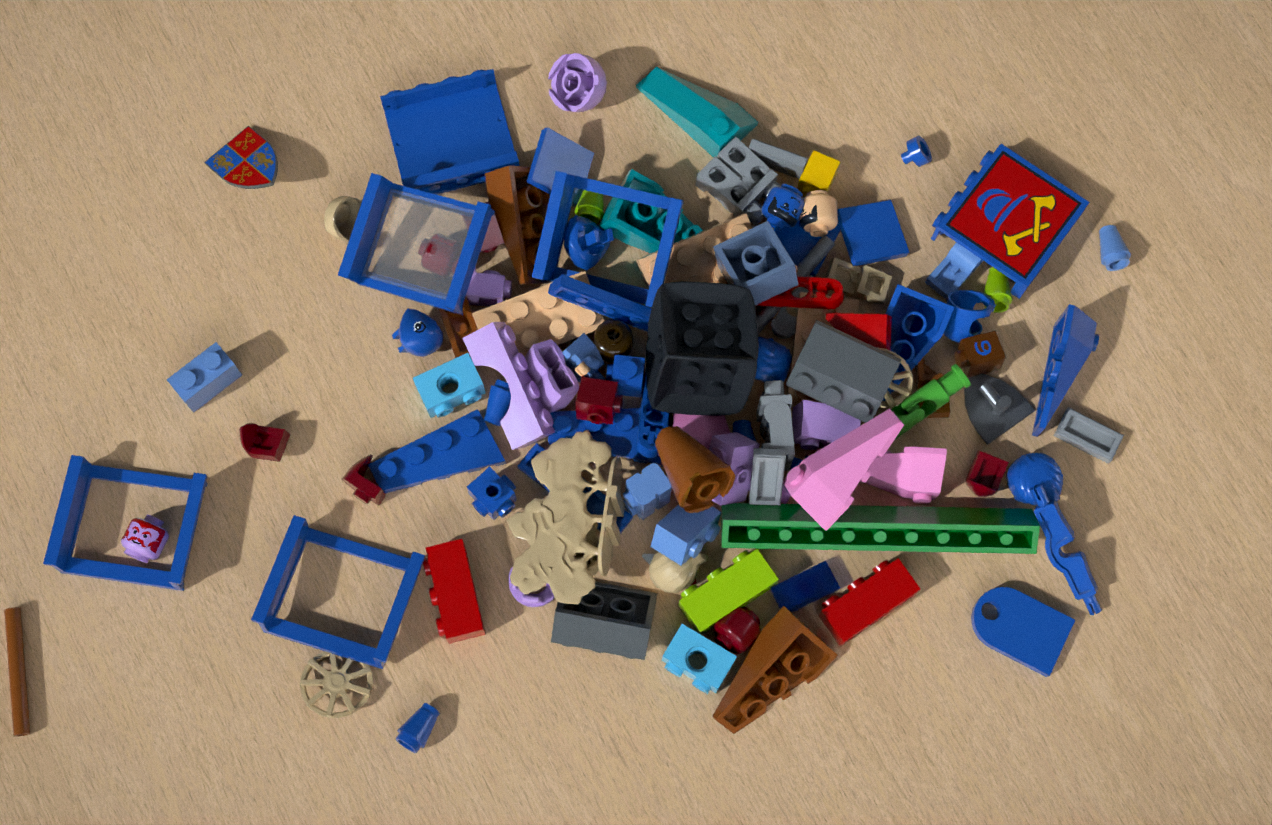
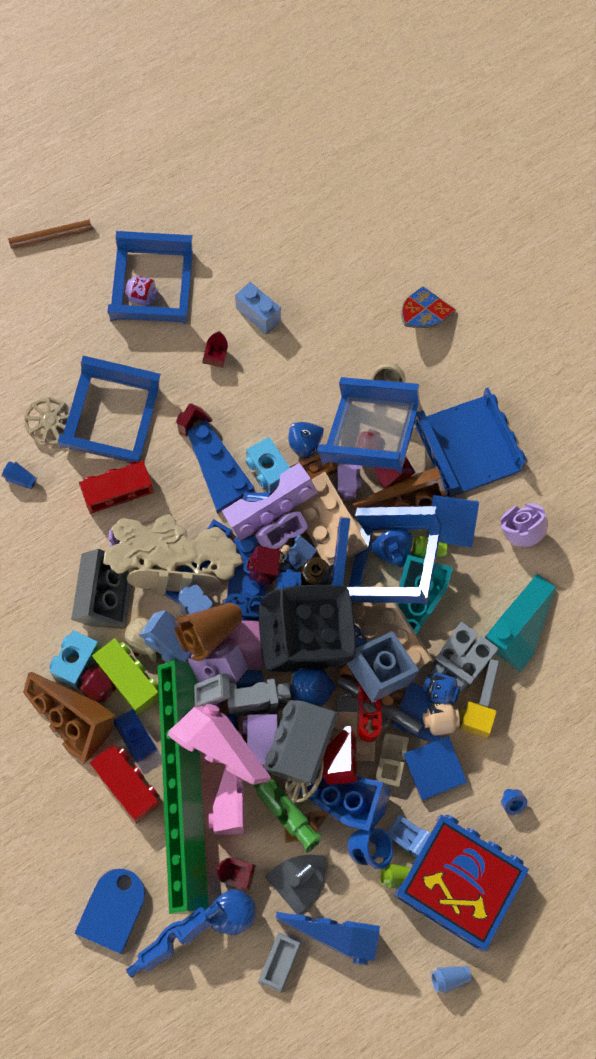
camera: 85 degrees right, 5 degrees down
blue brick [467,466,517,520] -> none
reddish brown brick [955,330,1006,378] -> none

